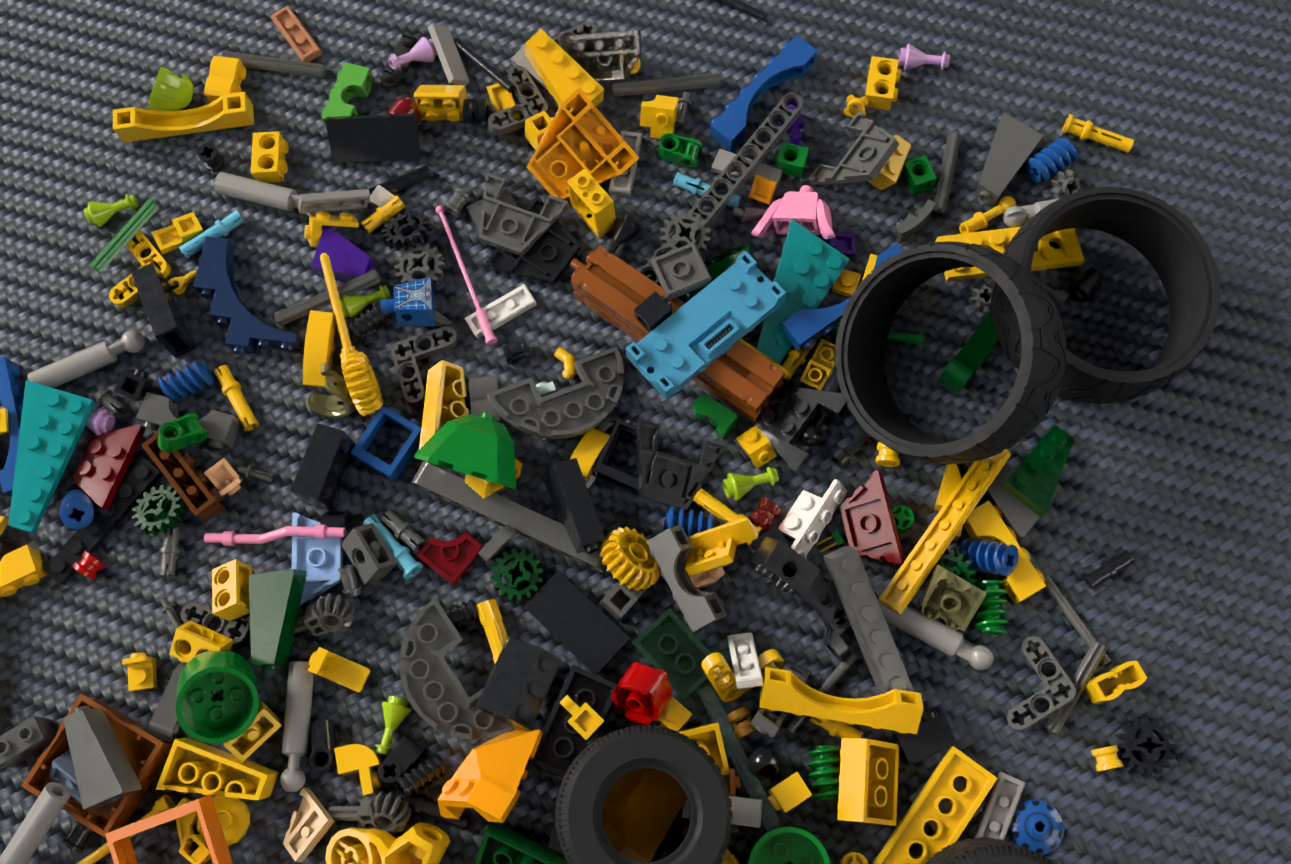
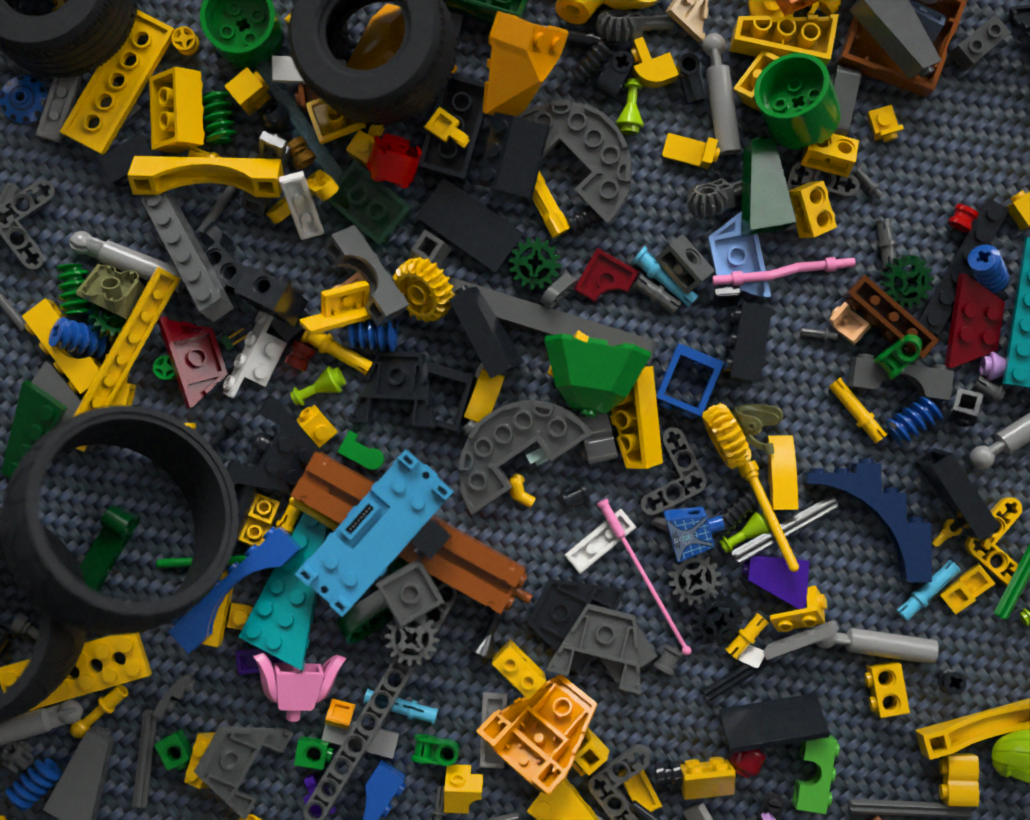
camera: 165 degrees right, 15 degrees up
dark grey pin [338,564,362,598] -> none
dark grey bar [730,206,767,222] -> none

